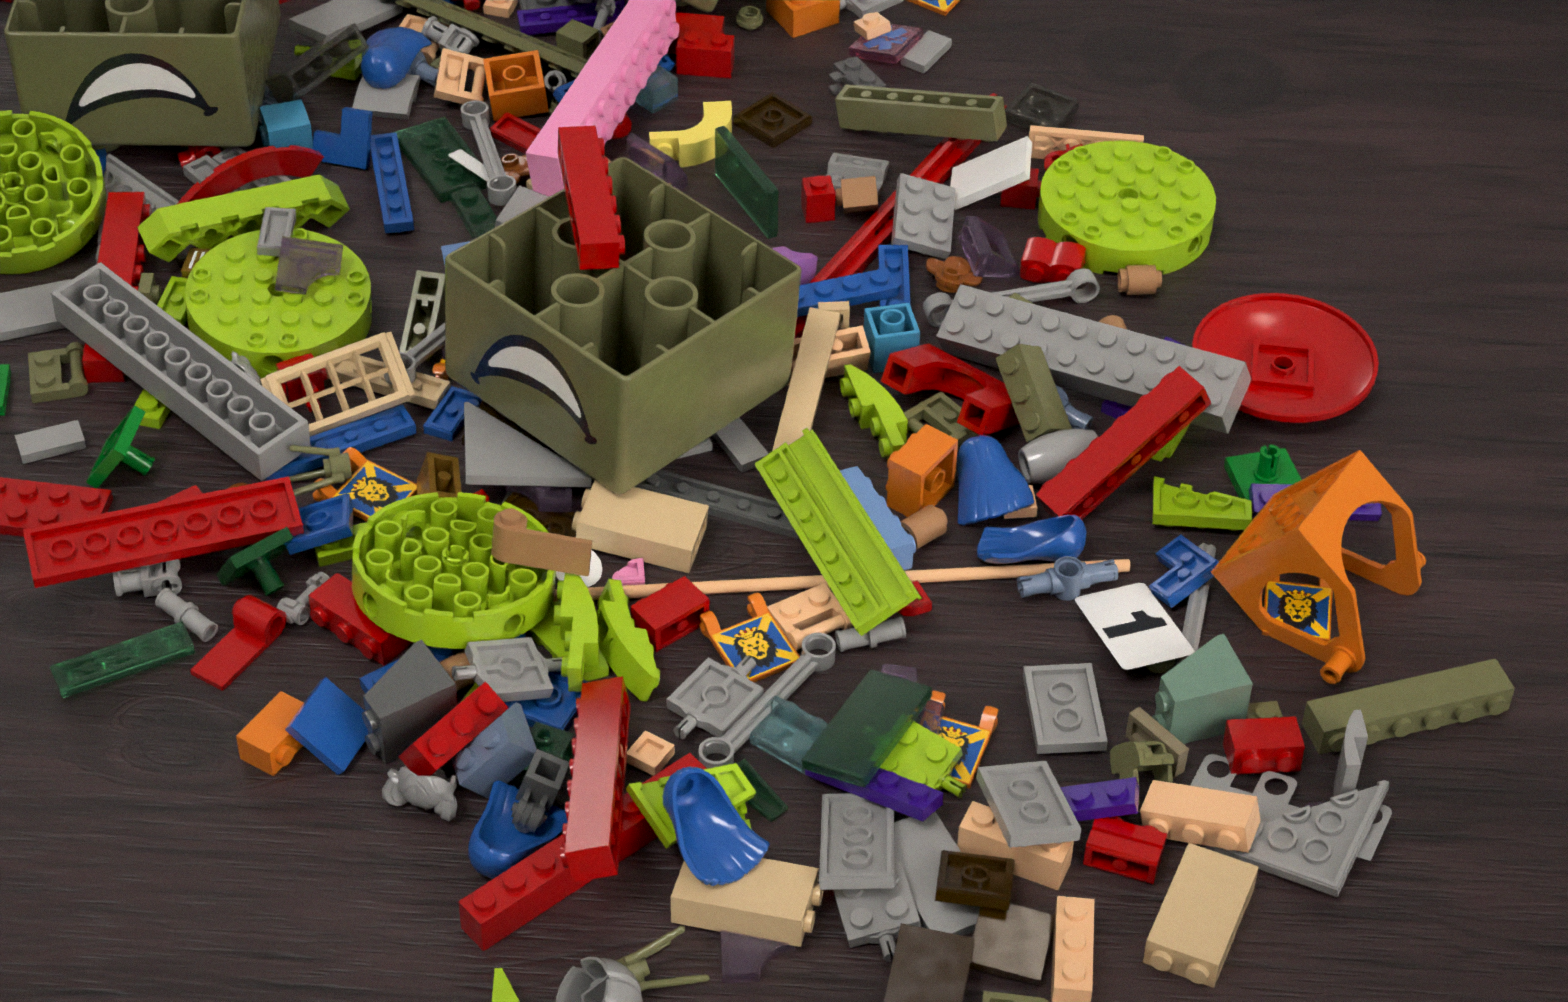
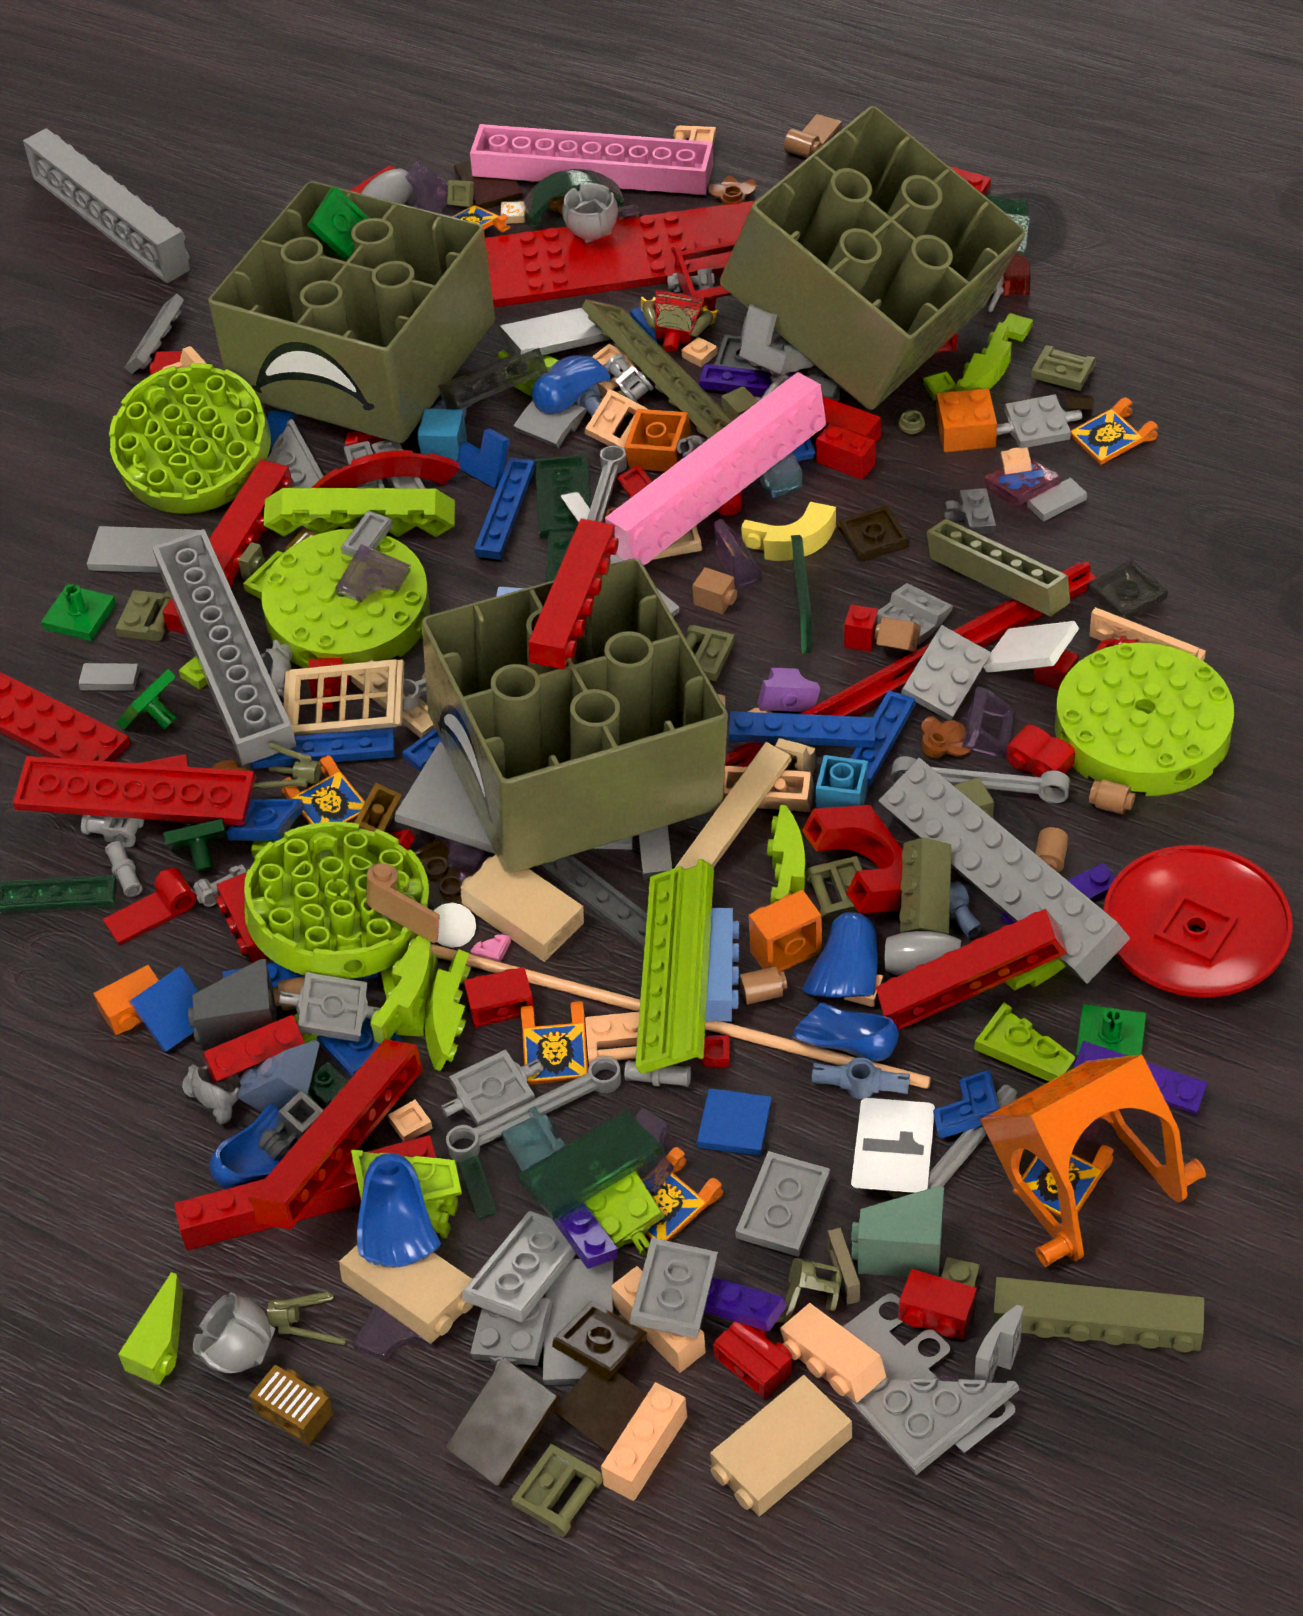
camera: 30 degrees right, 5 degrees up
none -> blue tile [697,1088,772,1156]

